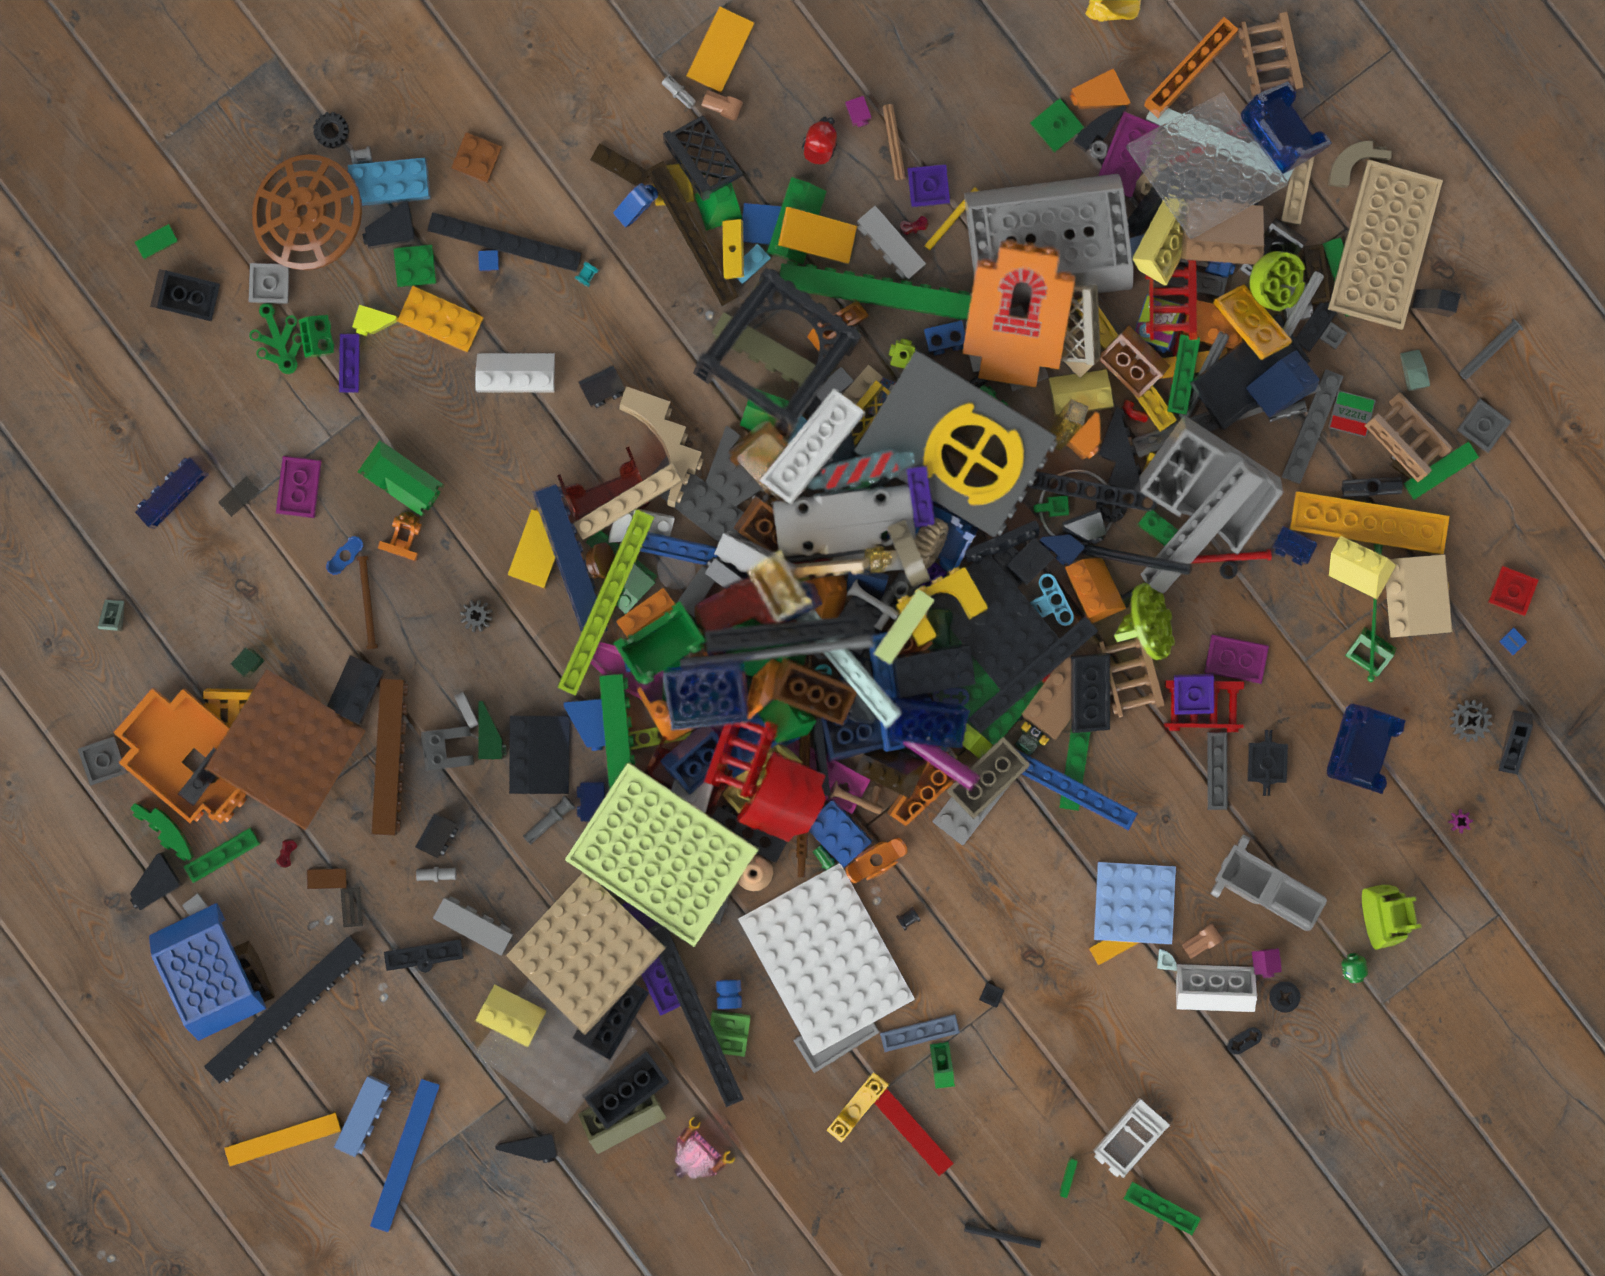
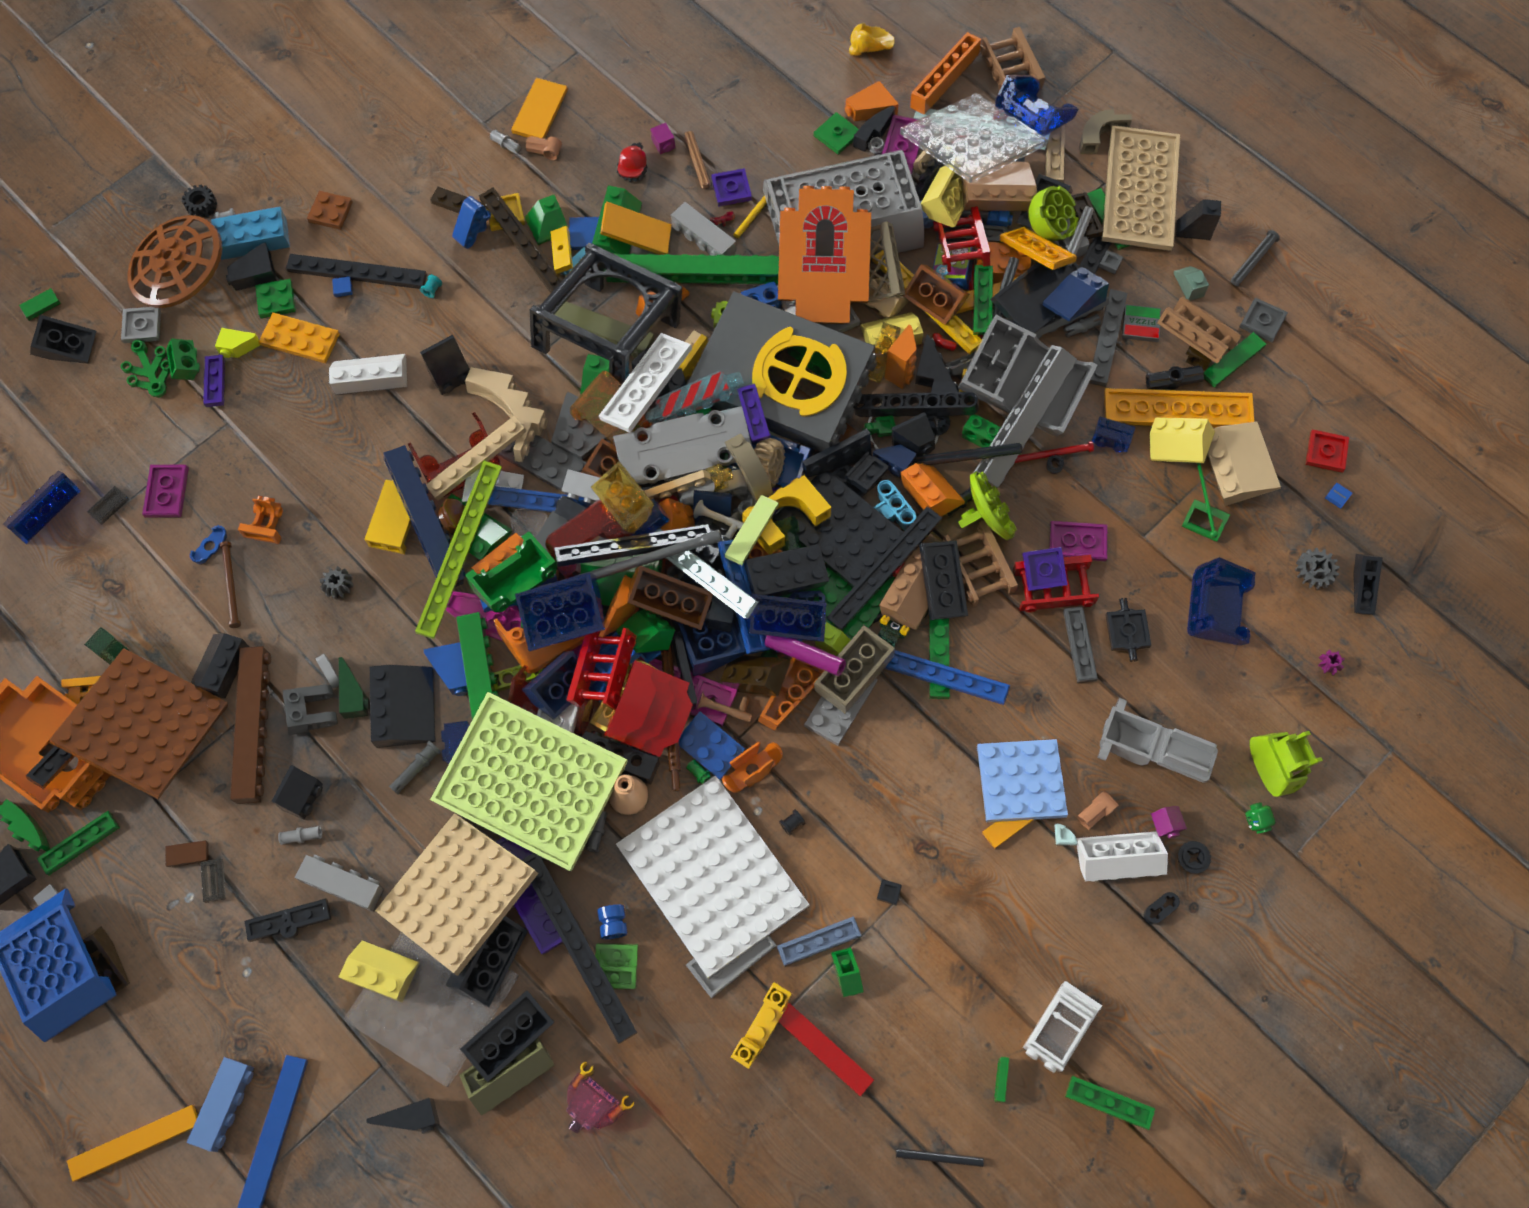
camera: 10 degrees left, 20 degrees down
black brick [204,935,366,1084] -> none
dark red piece [276,839,297,868] -> none
green brick [358,440,445,517] -> none
black fence [663,115,743,201] -> none

